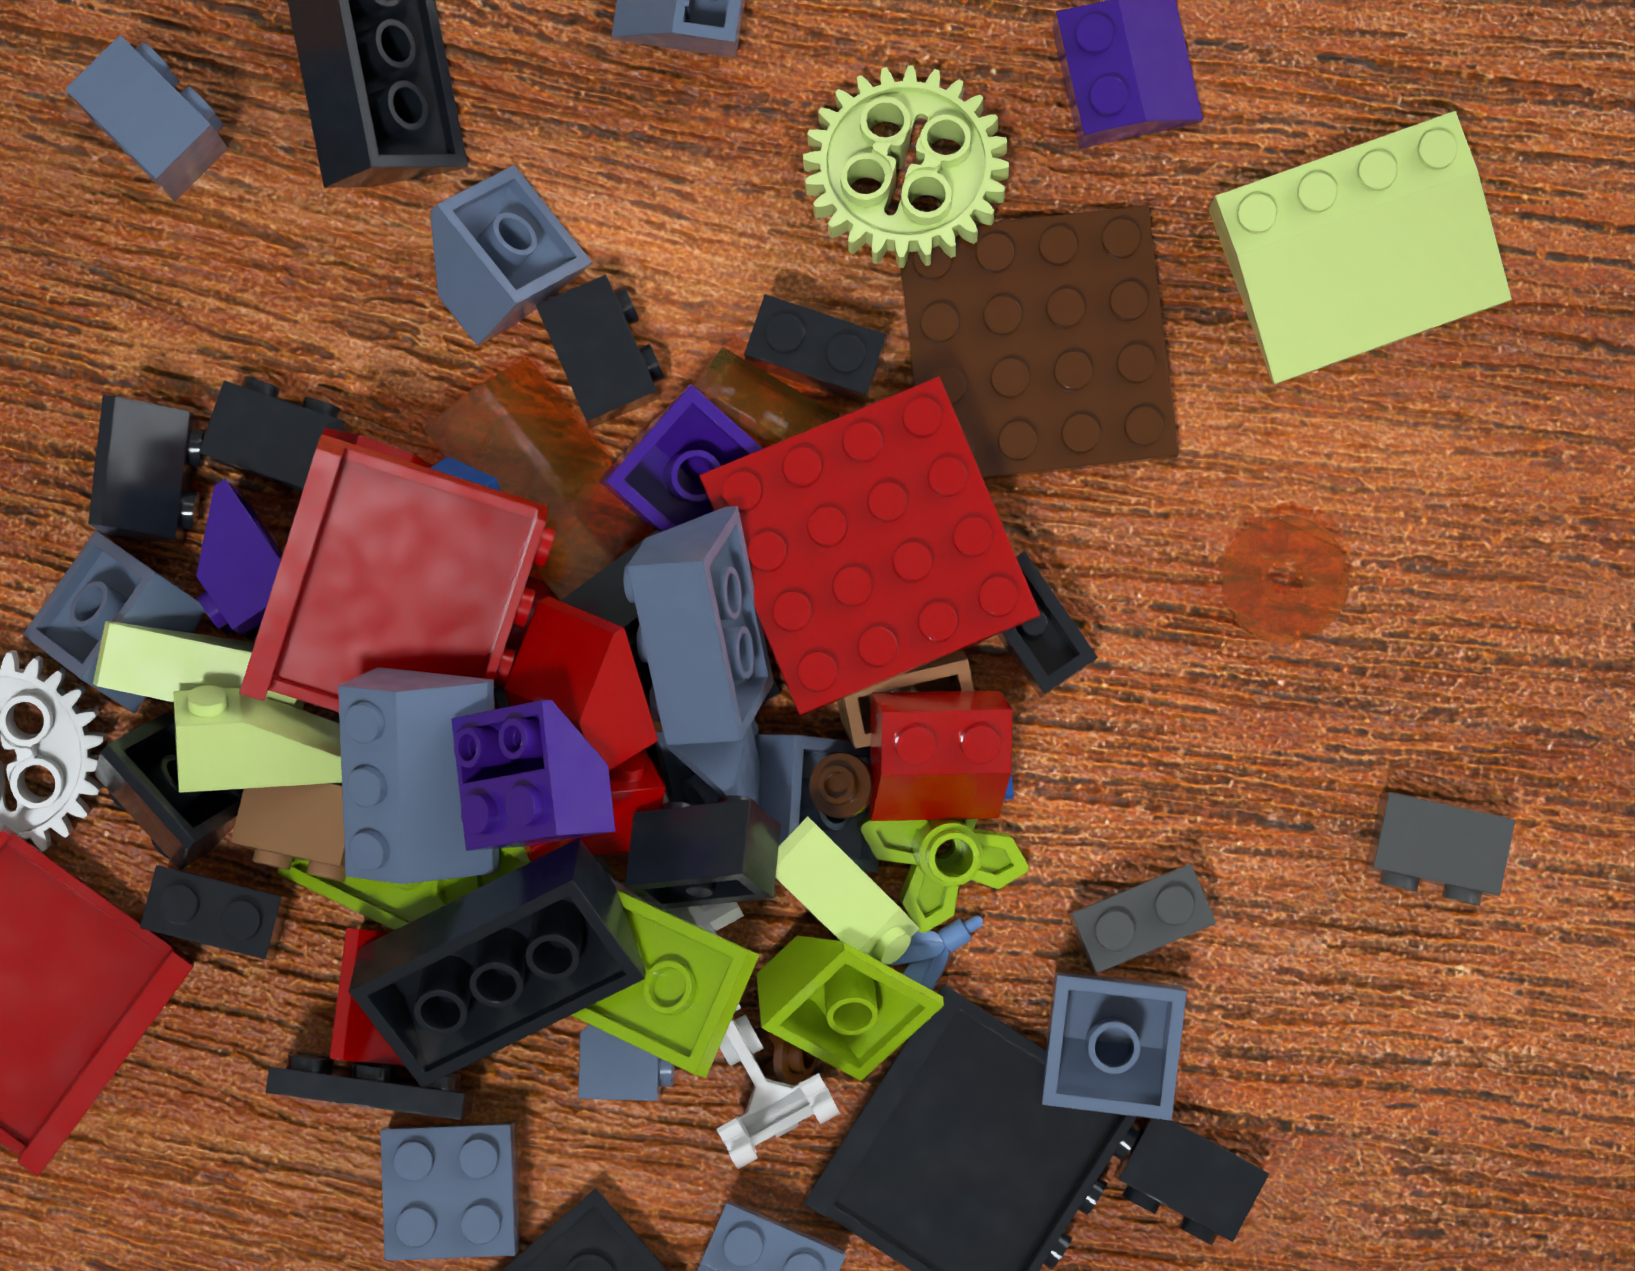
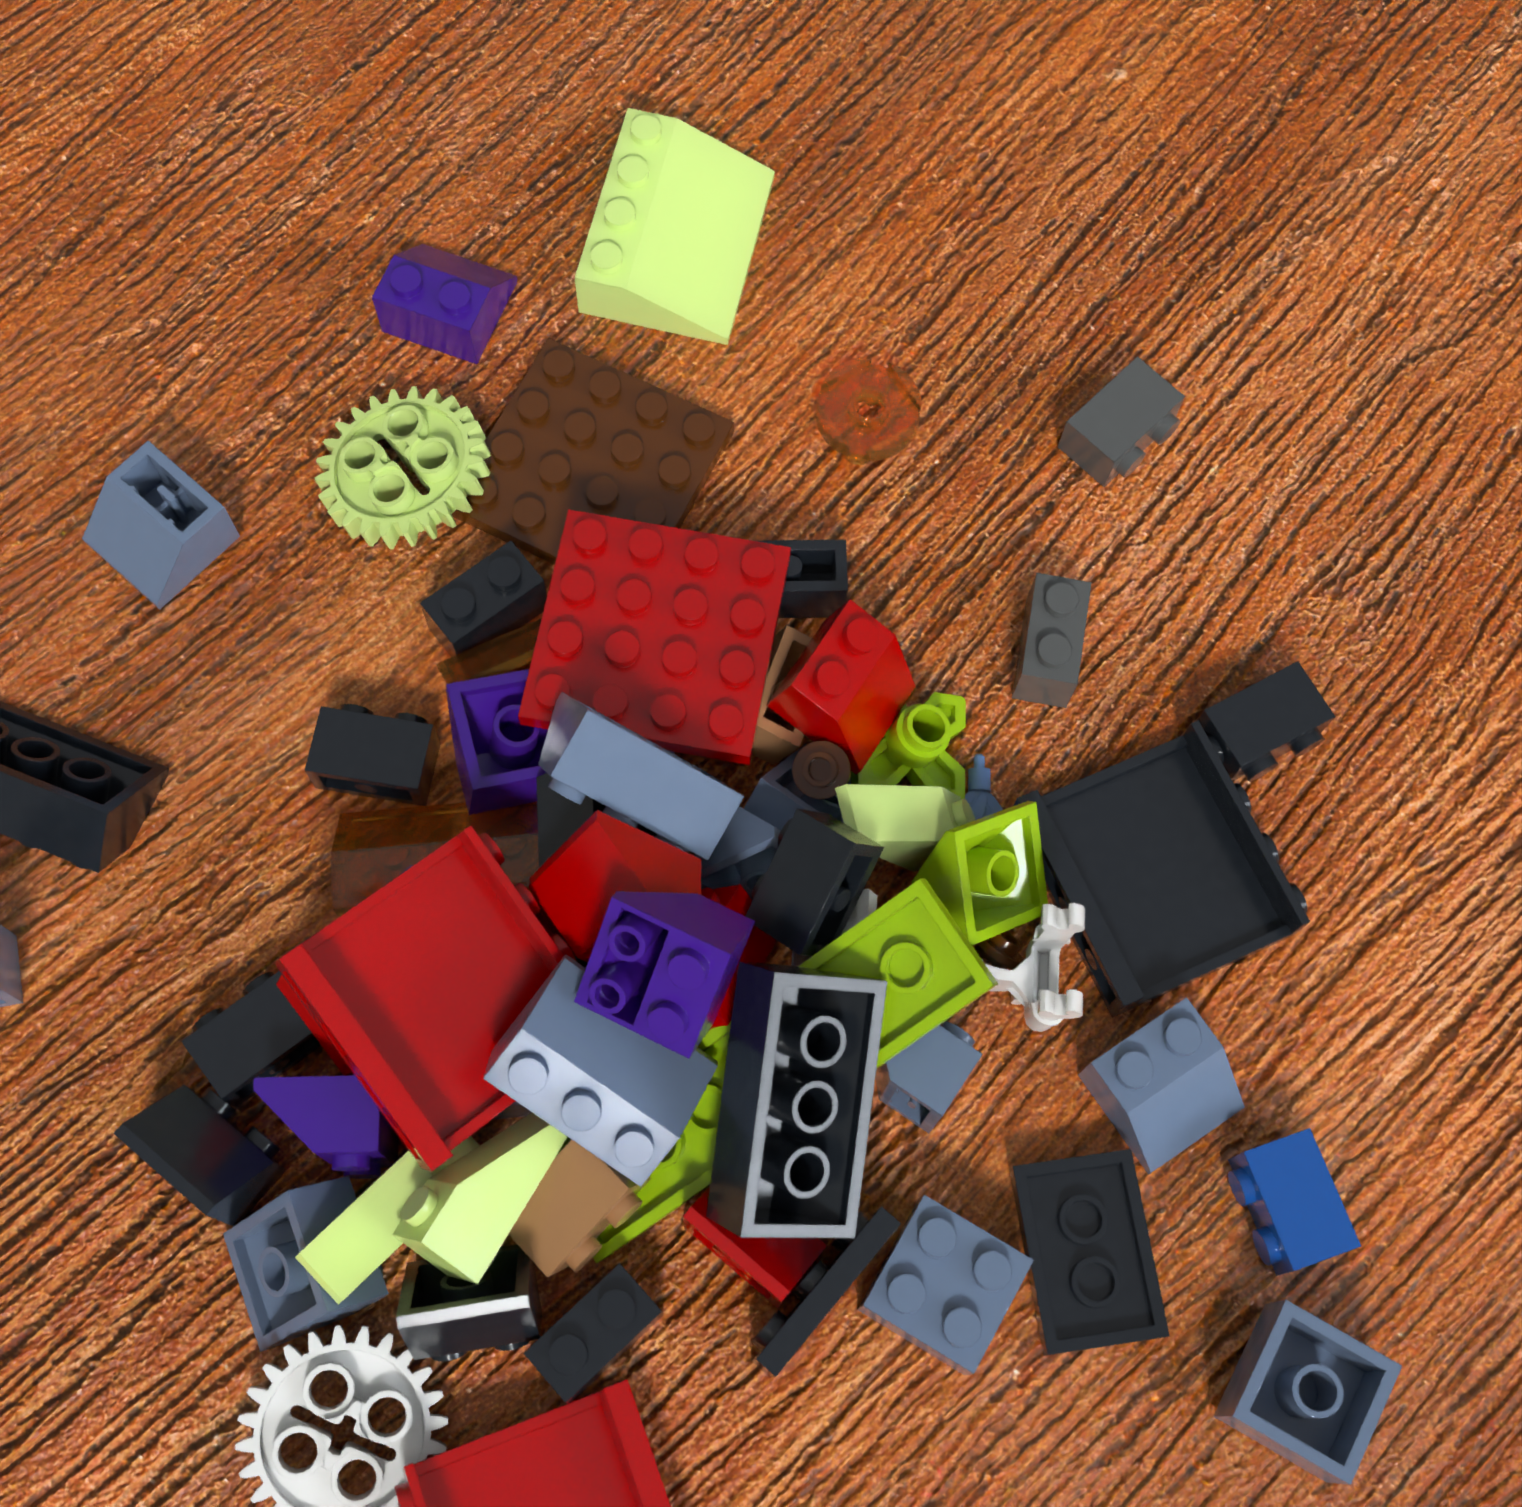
camera: 60 degrees left, 15 degrees down
sand blue slope [430,165,592,346] -> none
sand blue slope [1042,970,1187,1121] -> none

